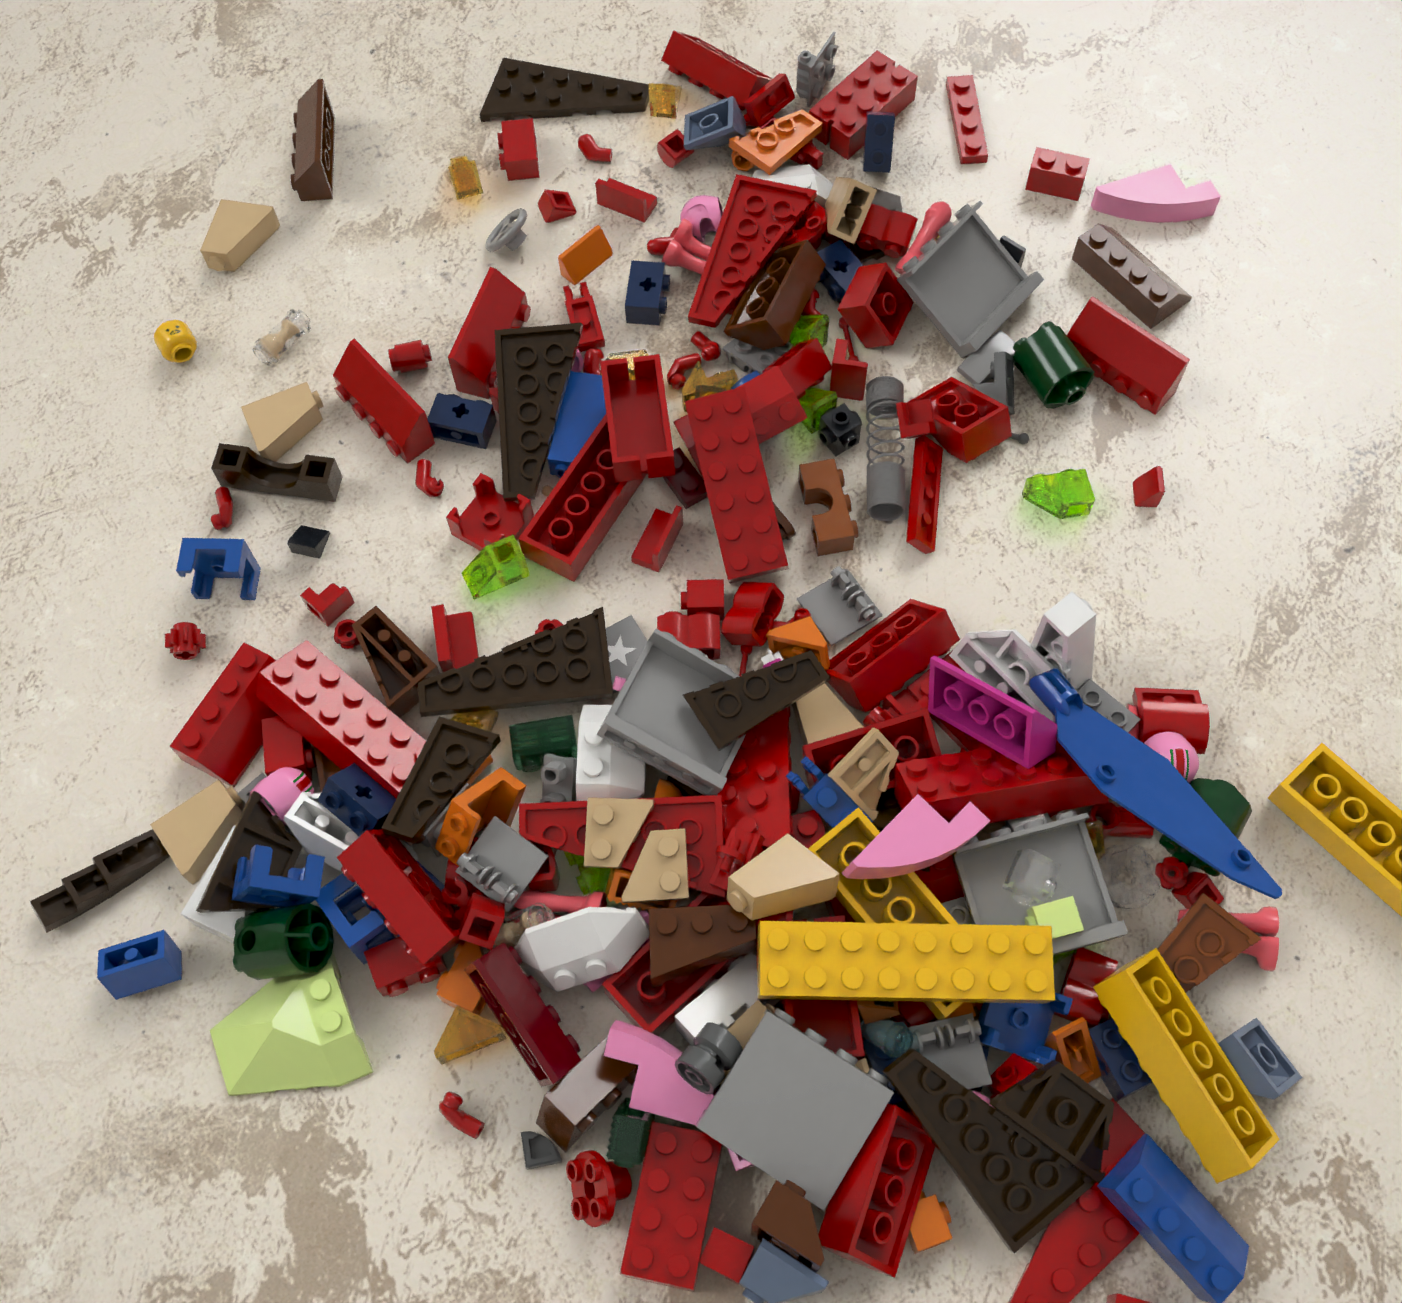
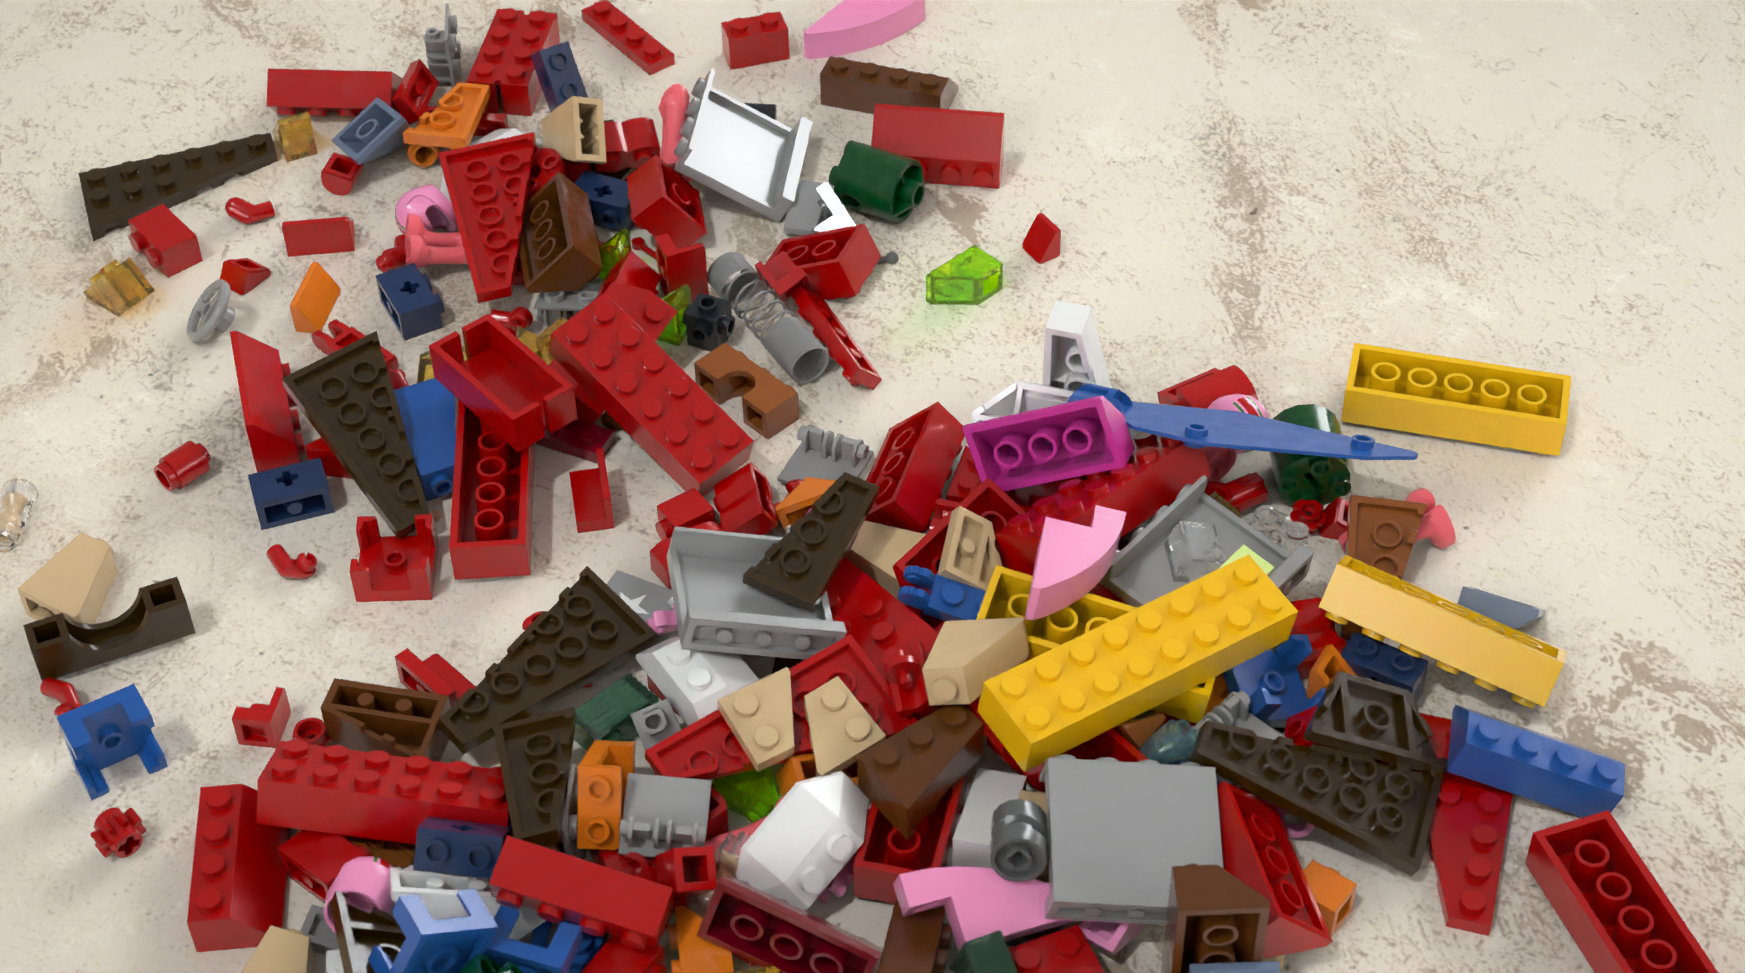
camera: 35 degrees left, 20 degrees down
black slope [287,525,330,559] -> none
red slope [333,338,435,464] -> none
clear neon green slope [462,534,530,600] -> none

